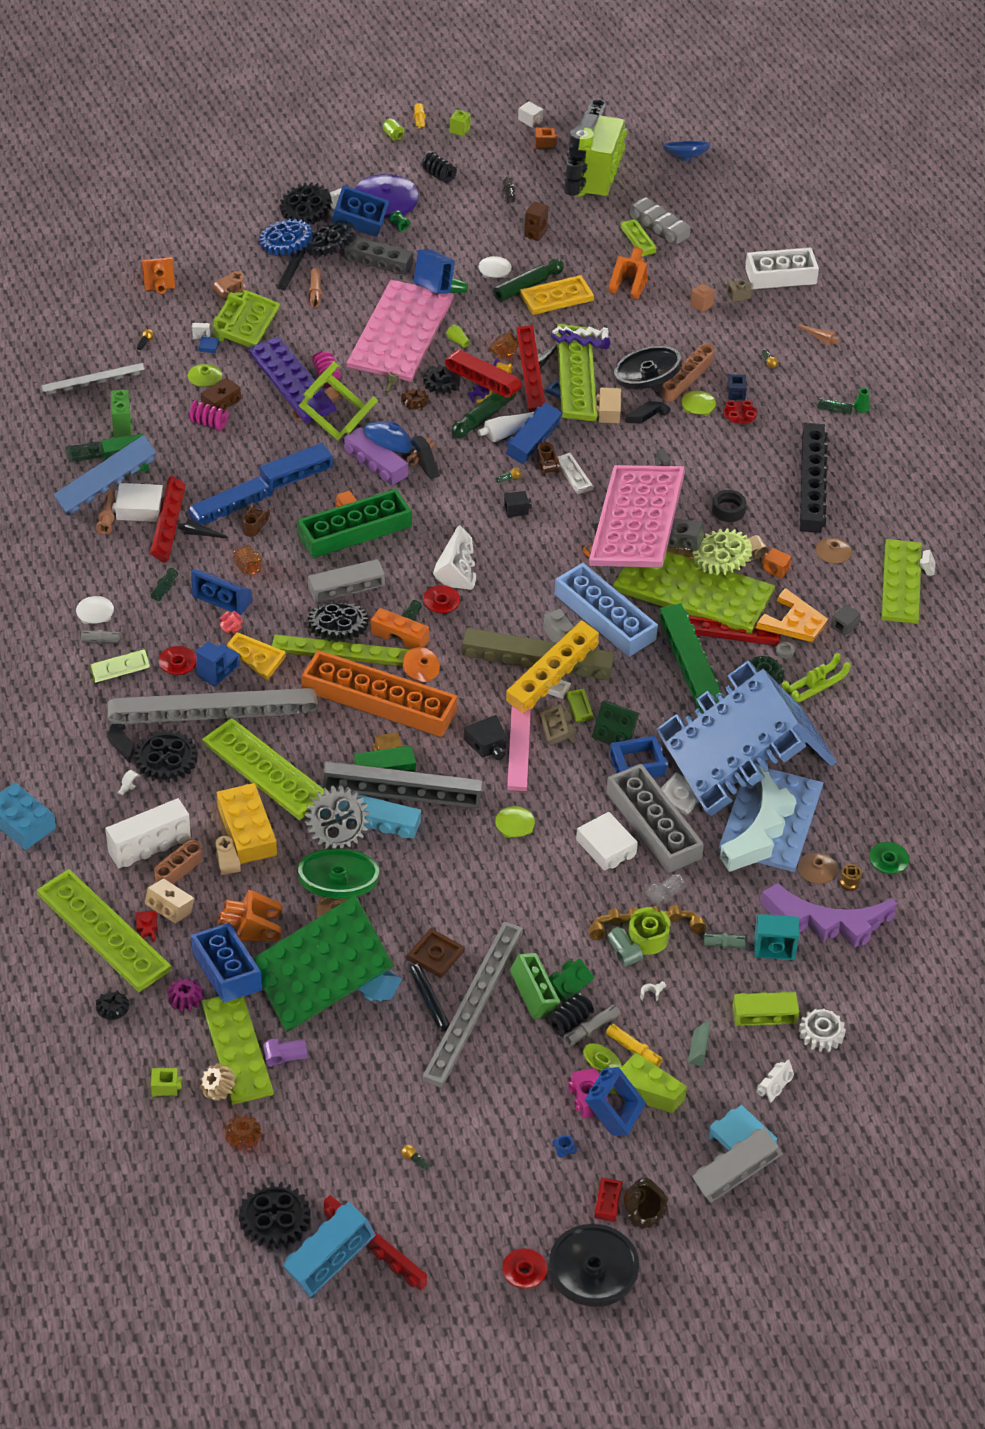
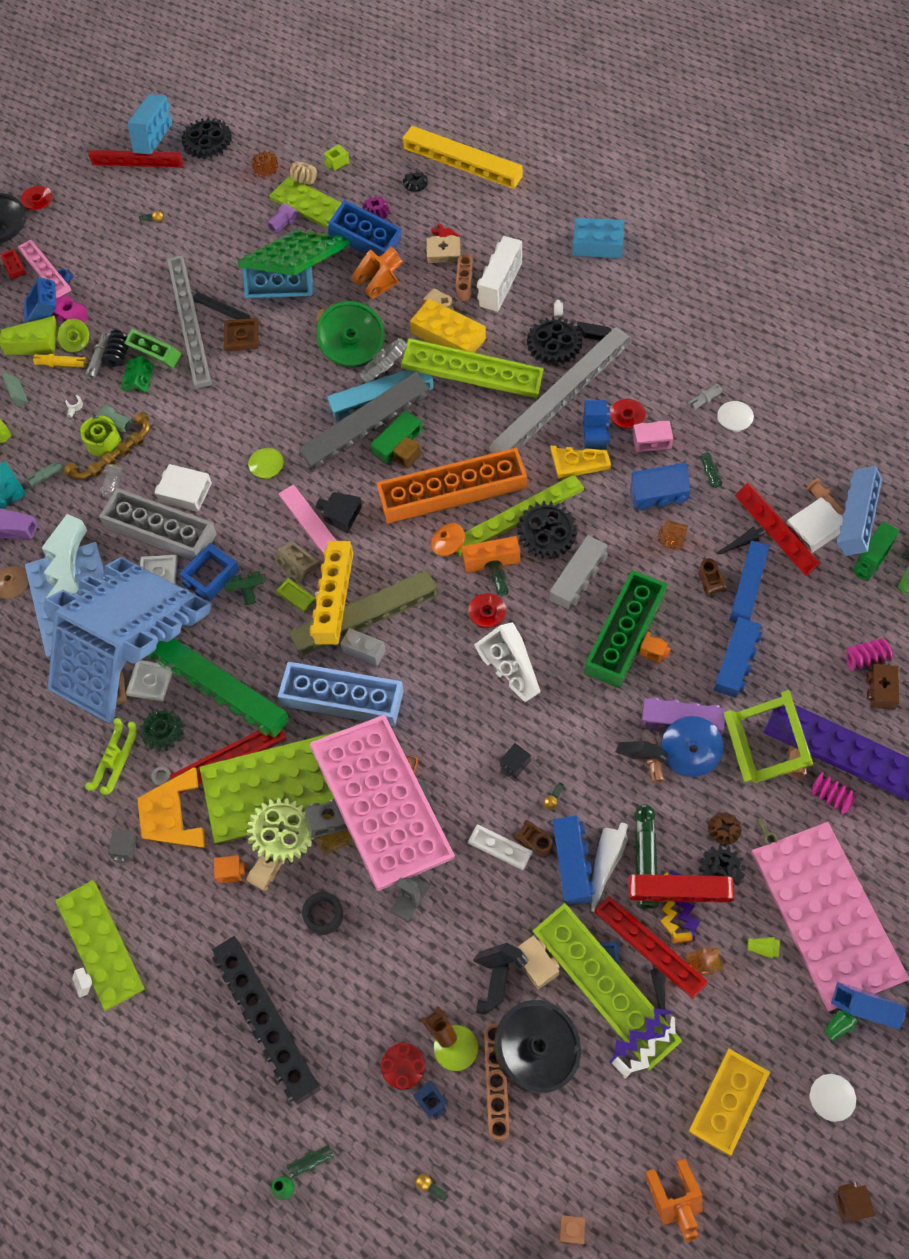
camera: 150 degrees right, 15 degrees up
lime plate [37,869,172,993] -> none
lime plate [89,649,150,683] -> none
coral gear [220,610,243,634] -> none
dark green piece [493,258,564,303] -> none
medium nougat dish [816,538,852,564] -> none
none -> bright pink tile [17,240,71,298]
none -> yellow brick [403,126,523,189]
none -> reddish brown piece [421,1006,457,1048]
none -> black piece [473,943,529,969]
none -> bright pink brick [632,421,673,453]

